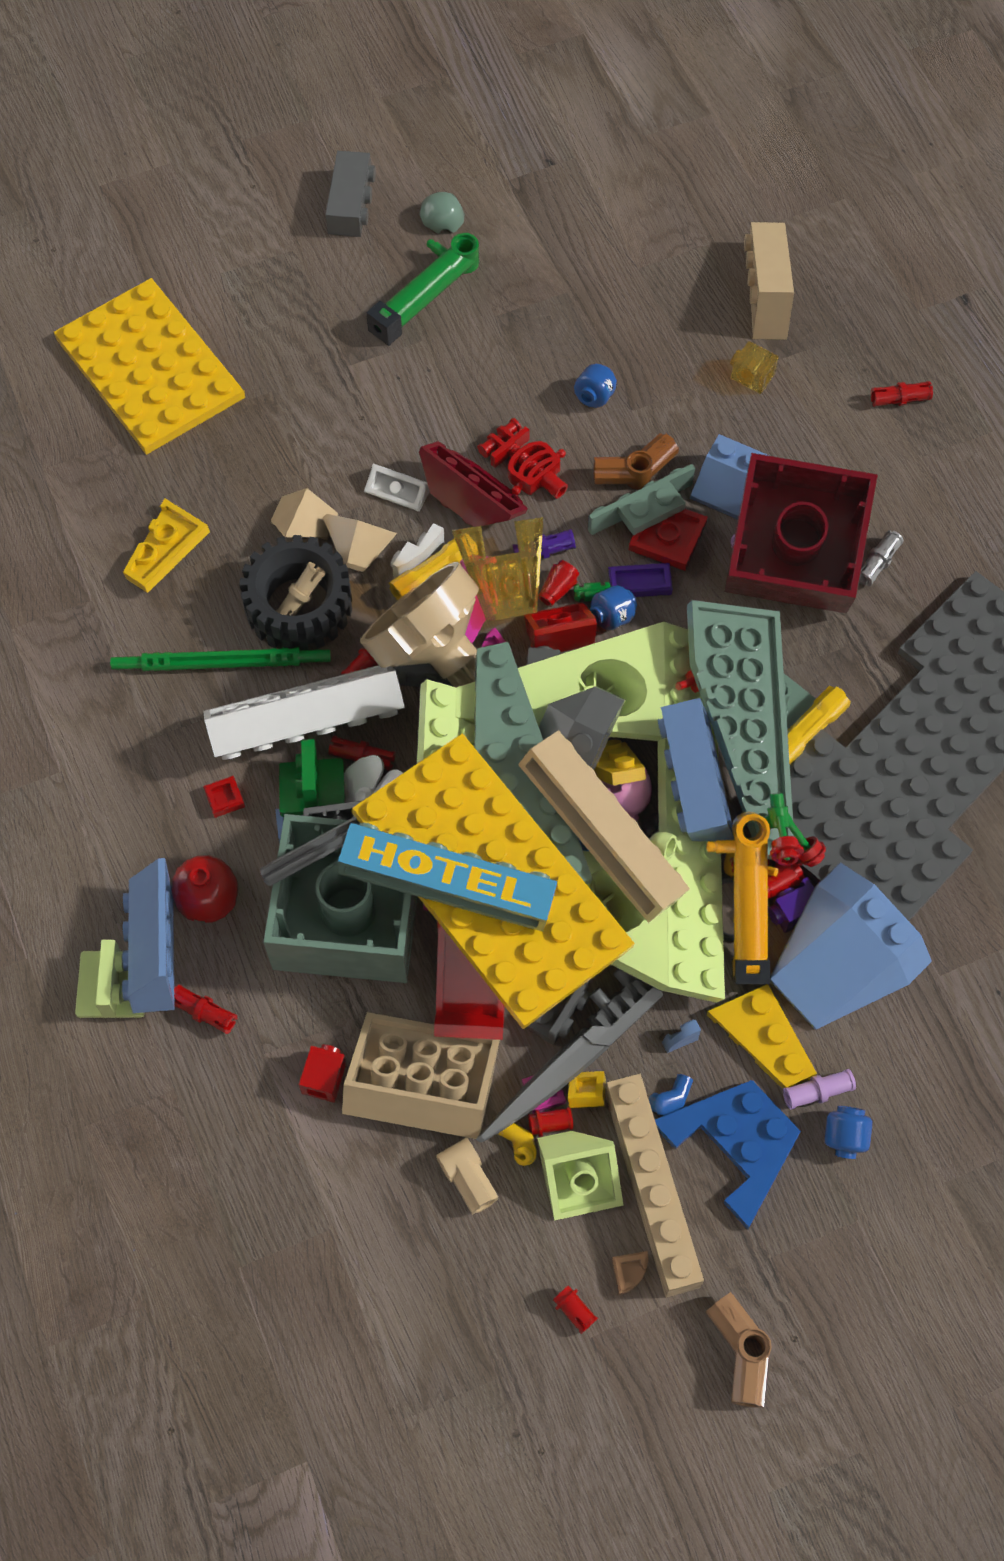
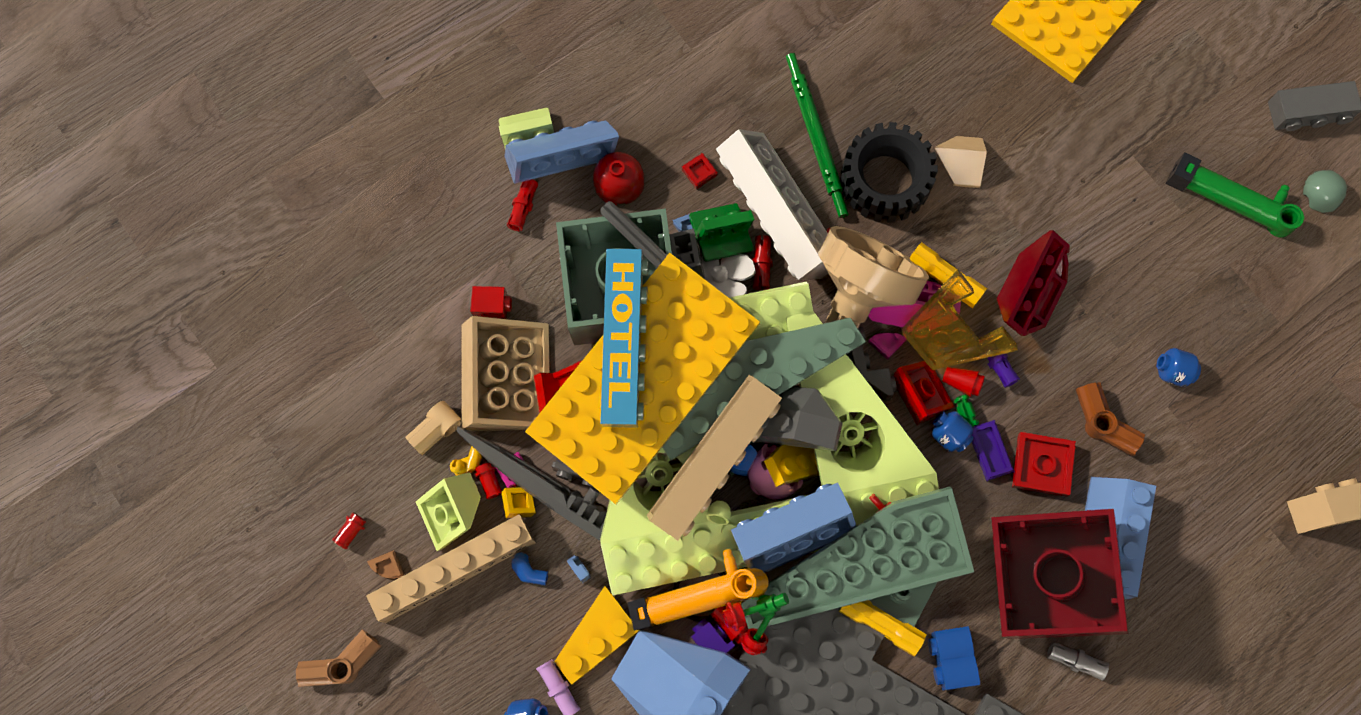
camera: 80 degrees right, 10 degrees up
yellow wing [123,498,210,593] -> none
tan pin [276,562,325,616] -> none
tan slope [323,514,397,572] -> none
white slope [364,463,430,511] -> none
white slope [391,523,444,579] -> none
red torso [477,418,568,499] -> none
sand green bracket [588,464,695,535] -> none
blue wing [655,1080,801,1230] -> none
clear yellow brick [730,341,779,394] -> none
red pin [871,381,933,407] -> none
none -> blue brick [928,626,980,691]

